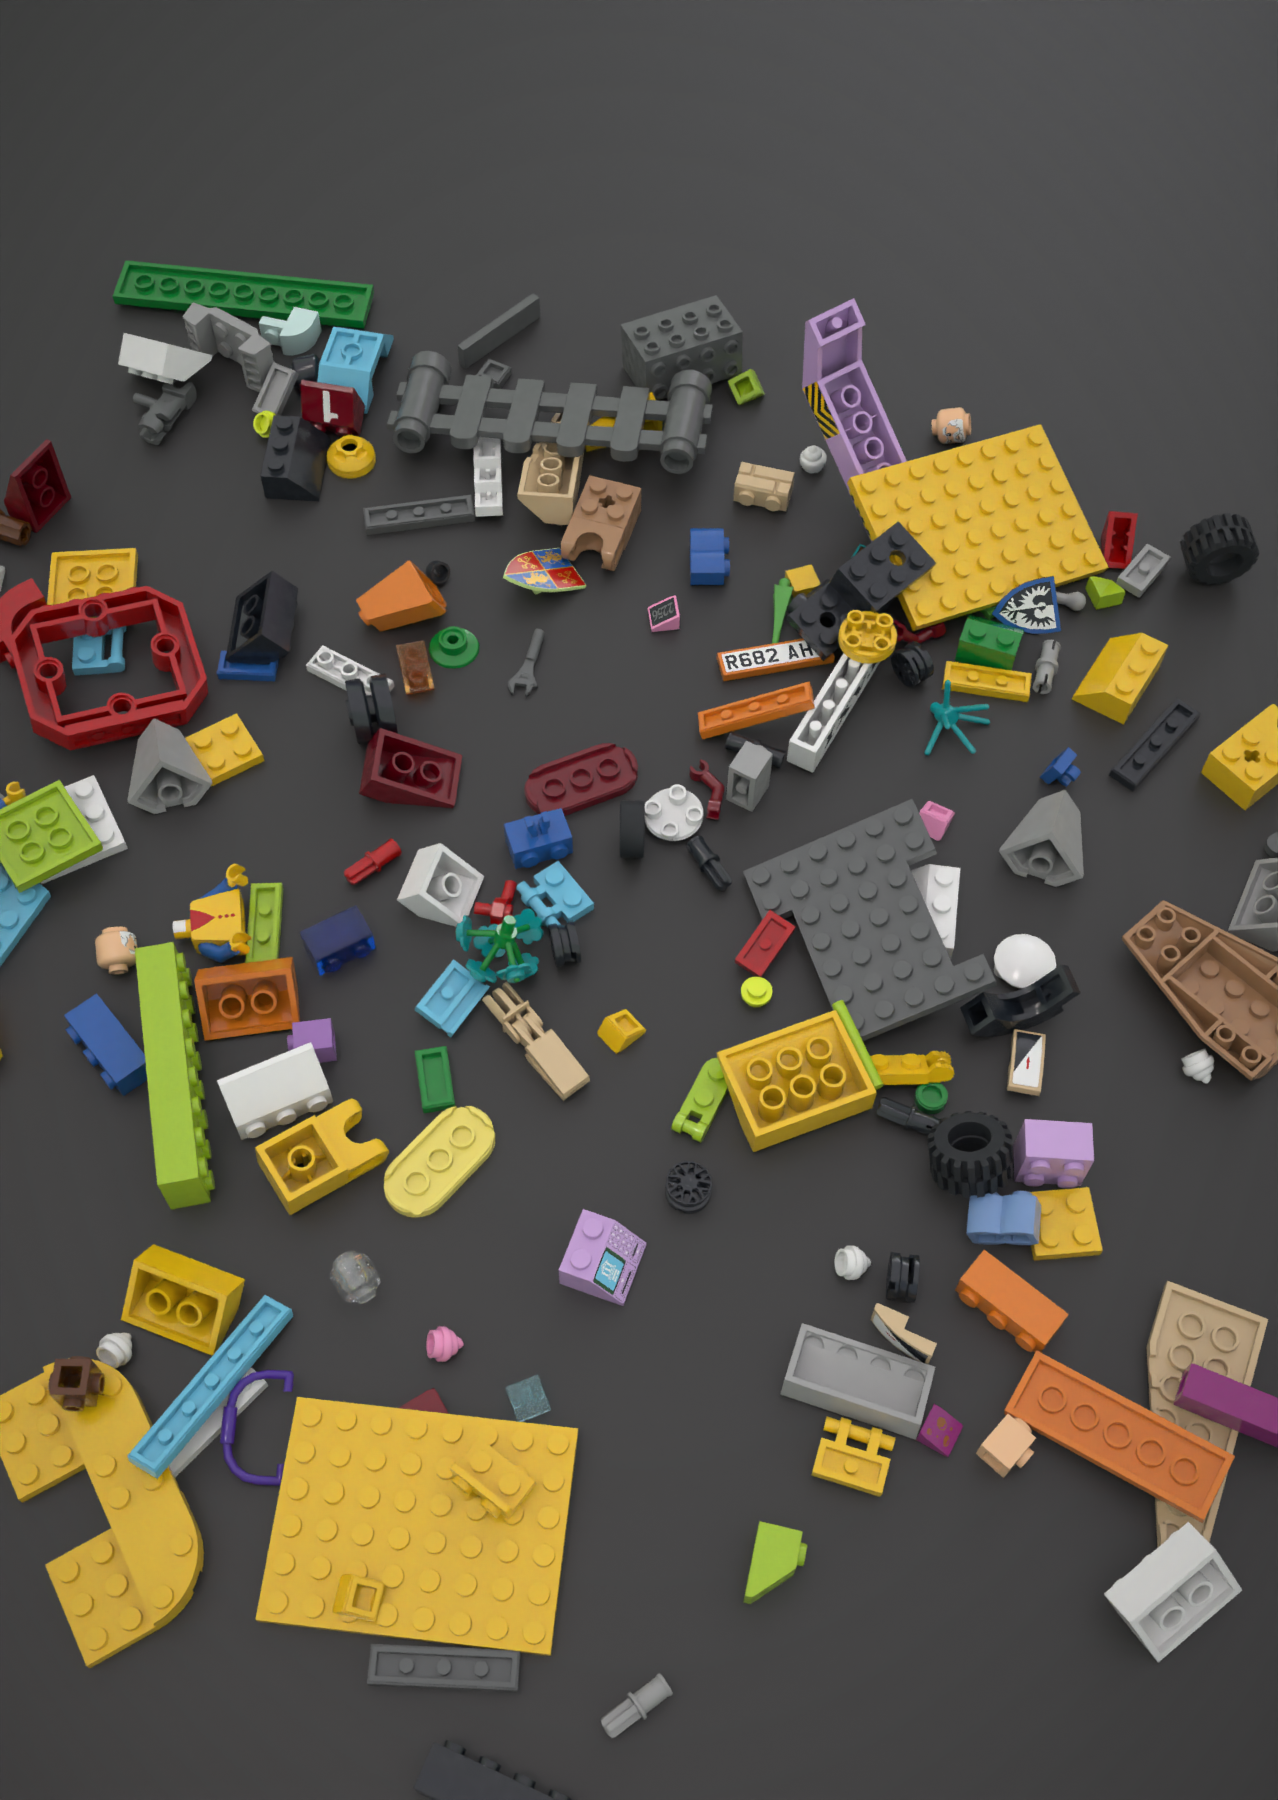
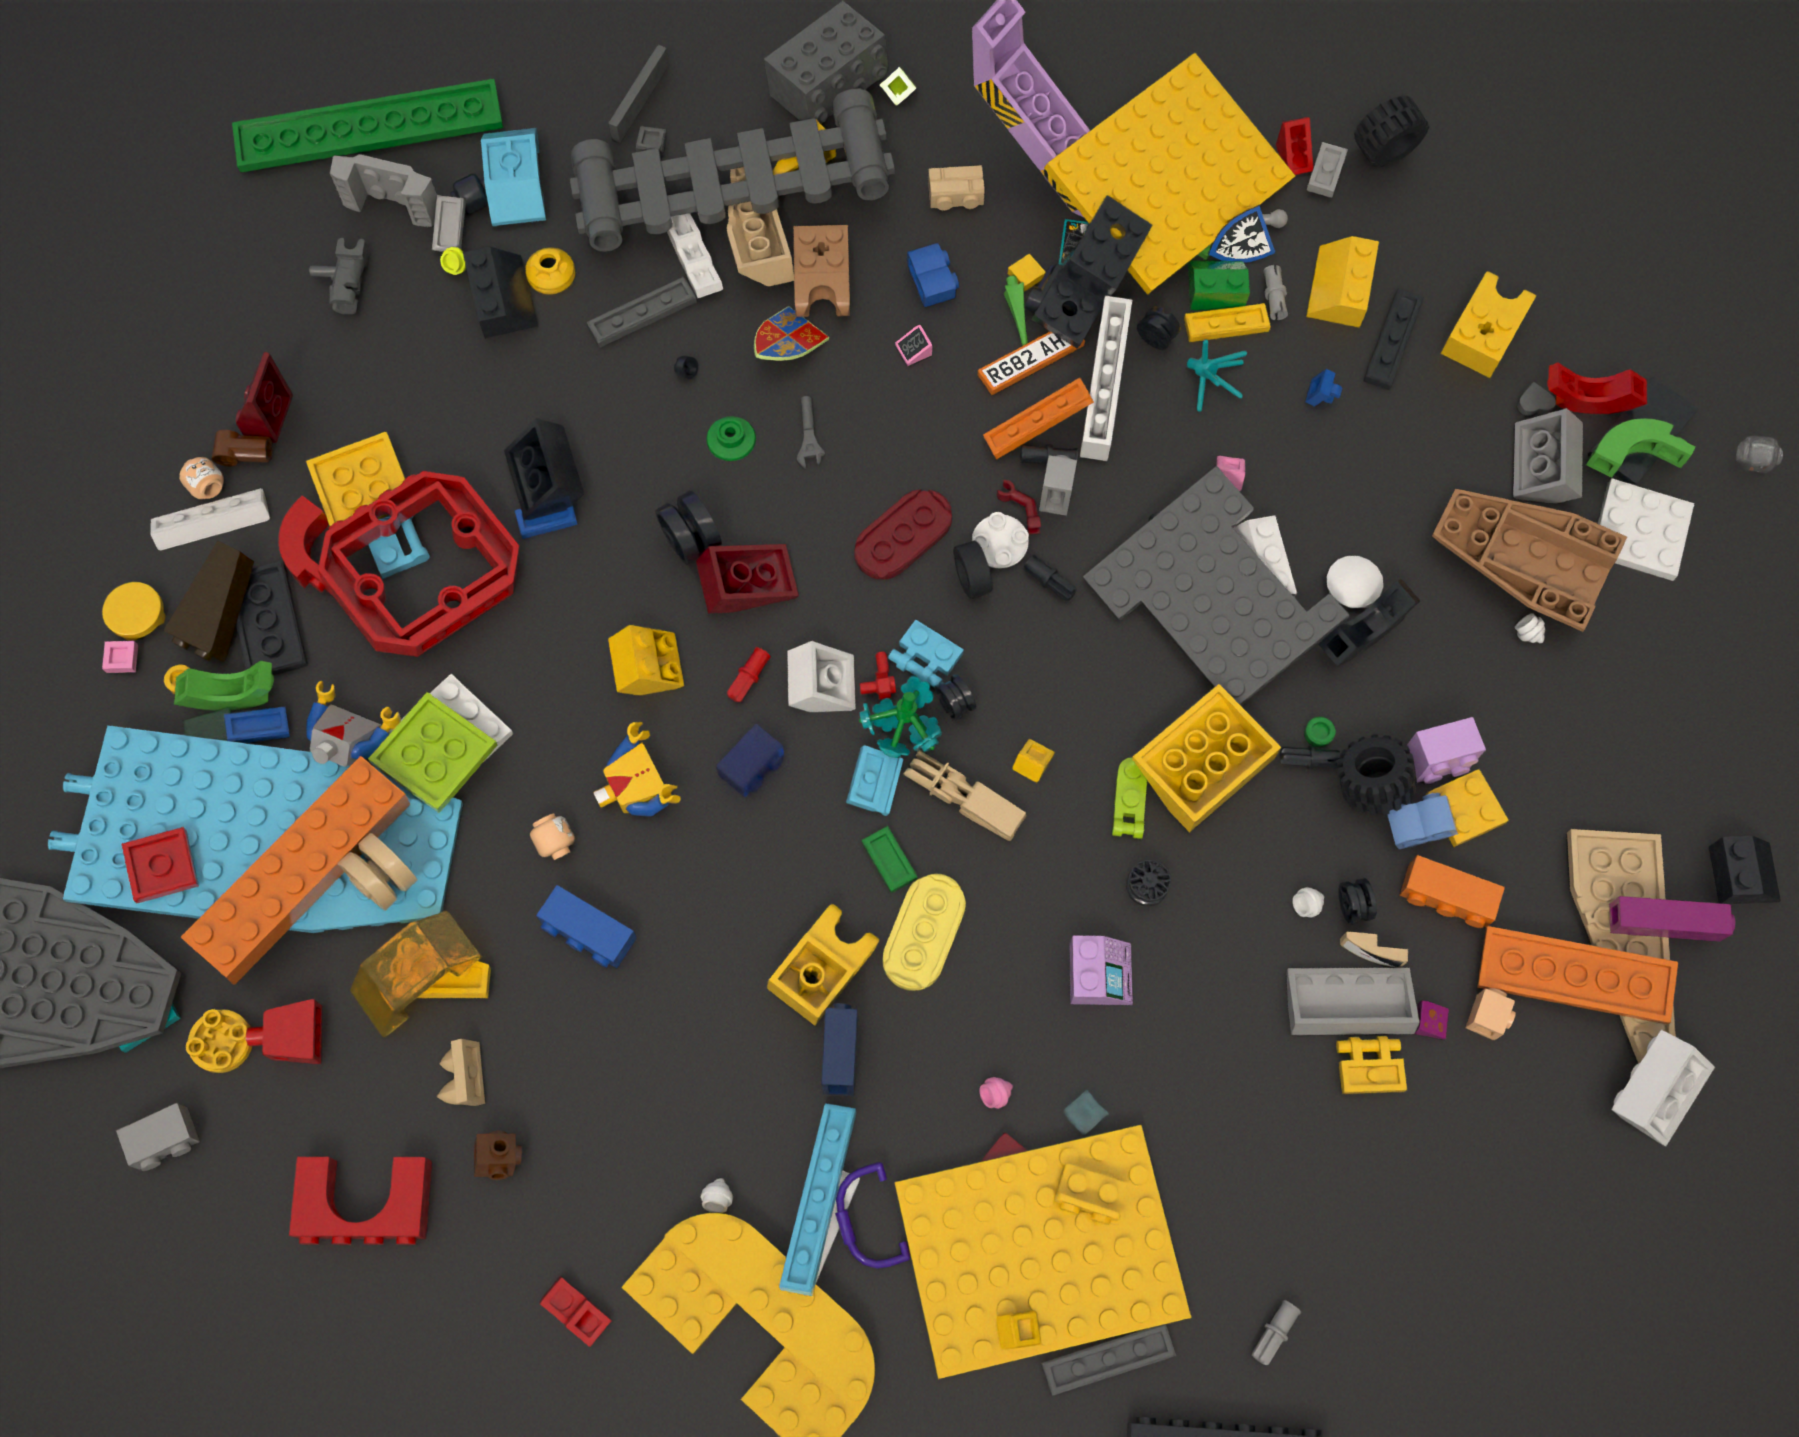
camera: 20 degrees left, 10 degrees up
reddish brown brick [48,1356,105,1412] -> none
white slope [118,333,212,384] -> none
yellow slope [121,1244,245,1356] -> none
light grey slope [128,718,212,814] -> none
lime brick [135,942,215,1210] -> none
yellow plate [185,713,265,787] -> none
orange slope [194,957,300,1041] -> none
white slope [217,1042,333,1140] -> none
lime tile [245,883,283,963] -> none
light aqua brick [259,307,322,355] -> none
medium lavender brick [287,1018,337,1063] -> none
dark red slope [301,380,366,437] -> none
white tile [306,645,394,696] -> none
clear head [329,1251,381,1304] -> none
orange slope [356,560,447,632] -> none
clear orange slope [396,640,435,695] -> none
blue brick [504,808,573,869] -> none
red plate [735,910,796,977] -> none
neon yellow plate [741,977,772,1007] -> none
lime slope [743,1521,807,1604] -> none
white plate [800,445,827,473] -> none
lime bar [832,1000,884,1090] -> none
yellow tile [838,610,897,664] -> none
yellow hinge [870,1051,955,1085] -> none
dark red arm [893,620,947,644] -> none
light nougat head [932,407,971,444] -> none
light grey slope [999,790,1084,887] -> none
slope [1007,1029,1046,1096] -> none
lime slope [1085,576,1125,610] -> none
none -> yellow slope [608,625,684,695]
none -> dark blue brick [821,1004,858,1096]

